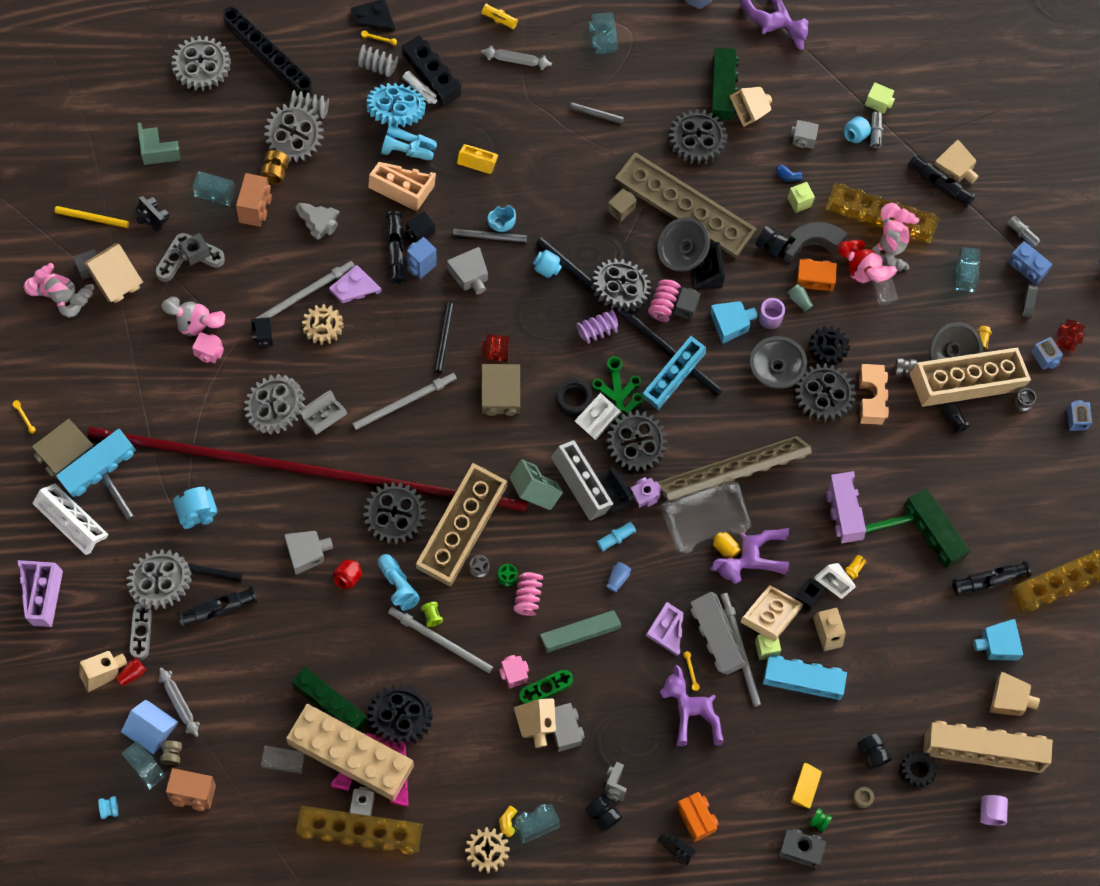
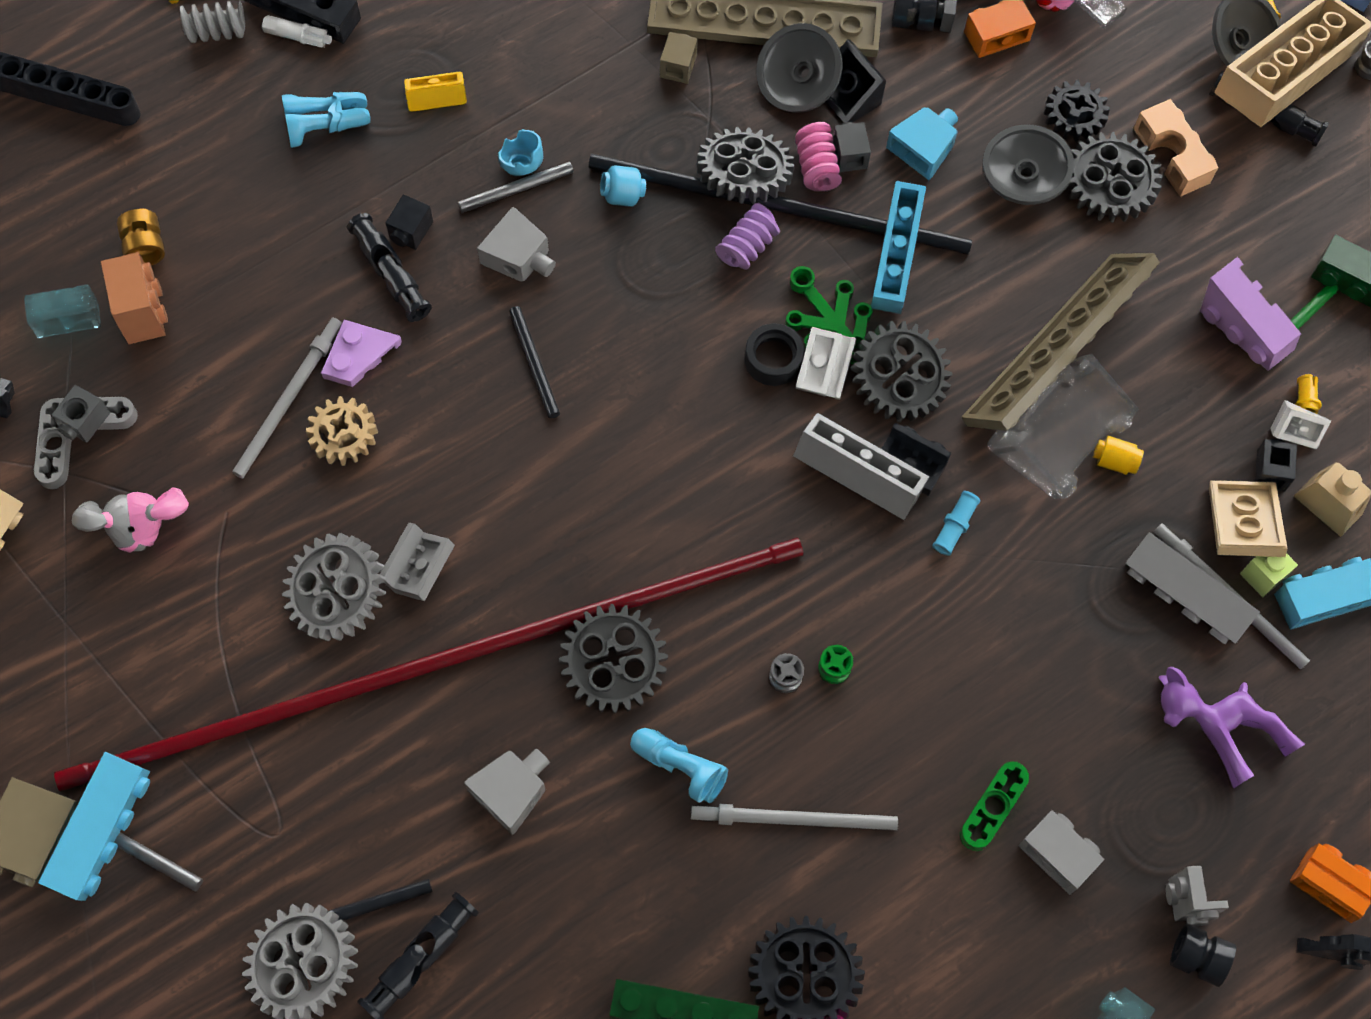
camera: 25 degrees left, 0 degrees up
white fence [32,484,109,555] -> none
medium azure brick [173,487,218,529] -> none
bright pink brick [192,332,224,363] -> none
black brick [251,317,273,348] -> none
light grey gear [264,102,324,163] -> none
light grey piece [289,90,329,119] -> none
light grey rock [295,203,339,240] -> none
red head [333,560,362,589] -> none
light grey bar [352,373,457,430] -> none
medium azure gear [366,83,426,127] -> none
light nougat wedge [368,162,436,212] -> none
medium blue brick [407,237,437,279] -> none
tan brick [416,463,507,587] -> none
lime bush [421,602,443,627] -> none
clear red brick [482,334,510,361] -> none
dark tan brick [482,364,520,416] -> none
bright pink brick [499,655,529,689] -> none
sand green panel [509,459,563,510] -> none
bright pink piece [514,572,543,616] -> none
tan torso [514,699,556,748] -> none
sand green slope [540,610,621,653] -> none
medium blue cone [606,562,631,592] -> none
lavender brick [631,477,662,508] -> none
lavender wing [645,602,683,656] -> none
yellow hinge [683,651,700,691] -> none
medium lavender animal [710,528,789,584] -> none
lavender piece [758,298,785,329] -> none
sand green cone [787,284,814,312] -> none
flat silver wheel [894,358,917,378] -> none

